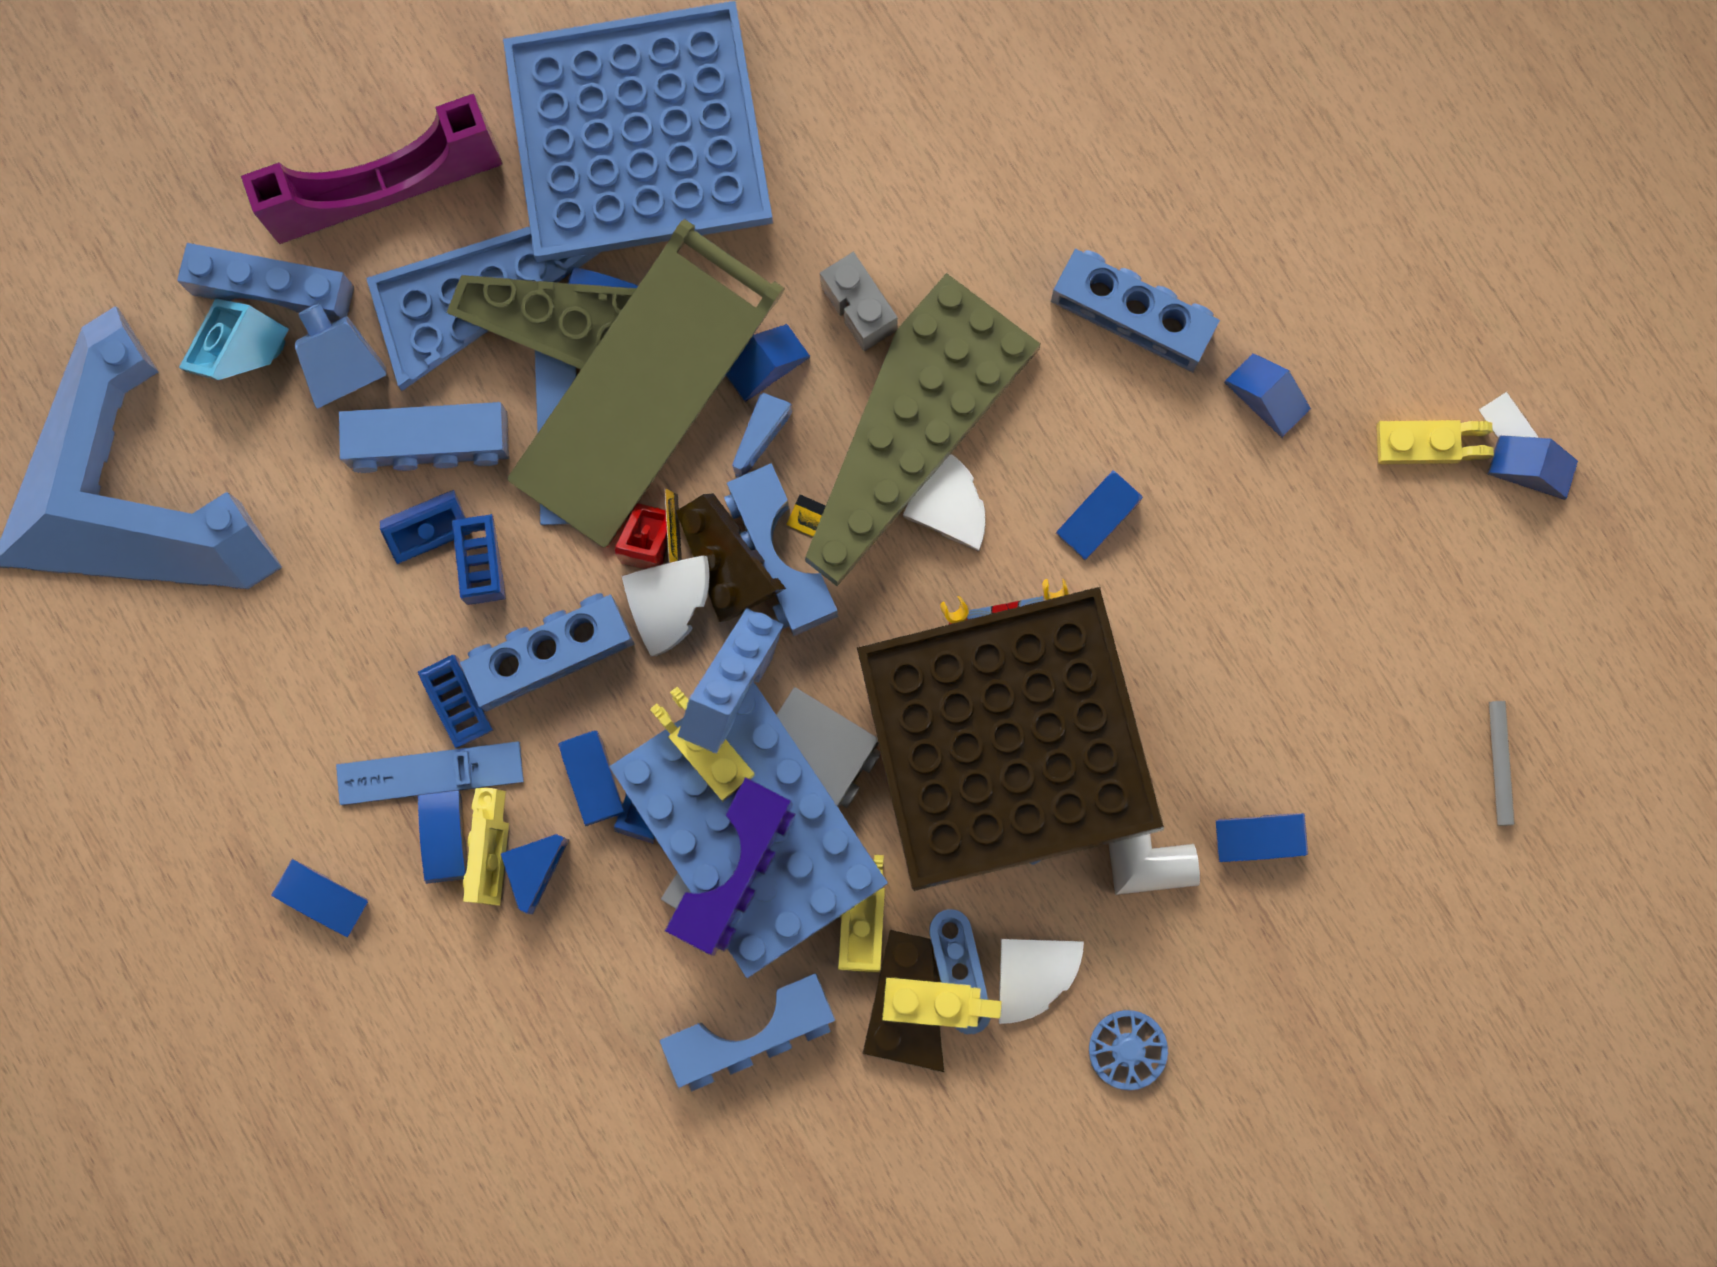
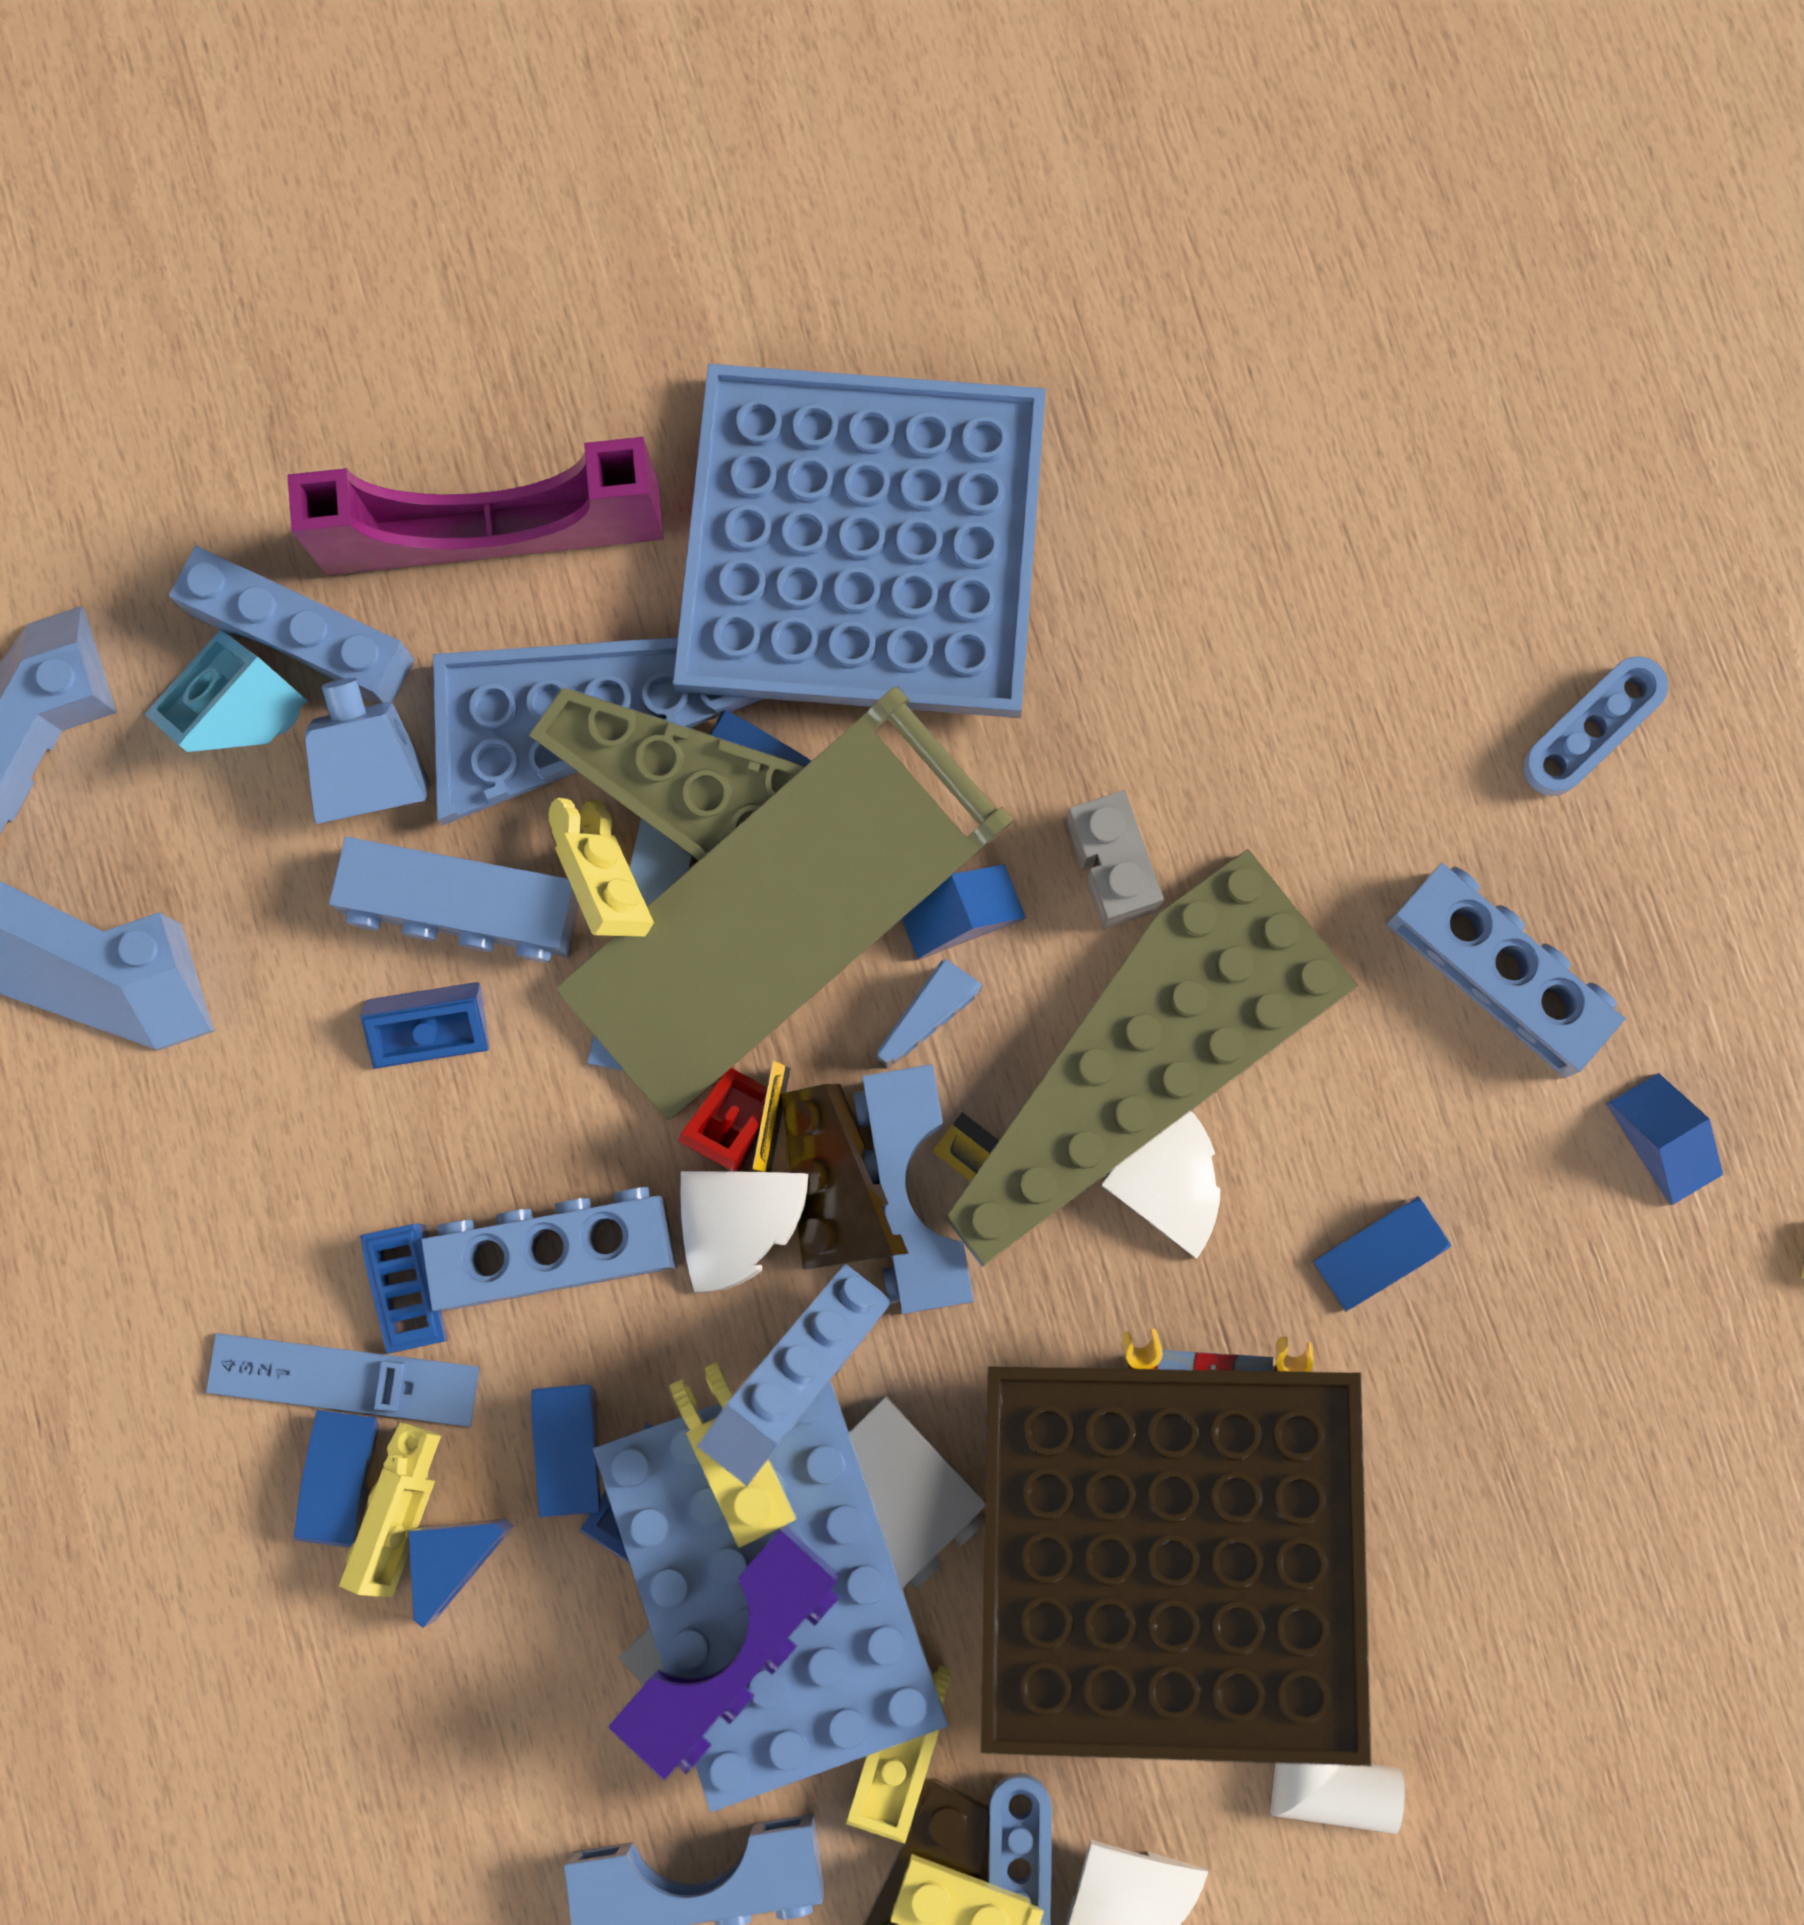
camera: 15 degrees right, 0 degrees up
blue slope [271,858,368,938] -> none
blue slope [452,514,506,605] -> none
blue slope [1216,813,1308,862] -> none
none -> light yellow hinge [548,798,654,937]
none -> medium blue plate [1523,656,1668,796]

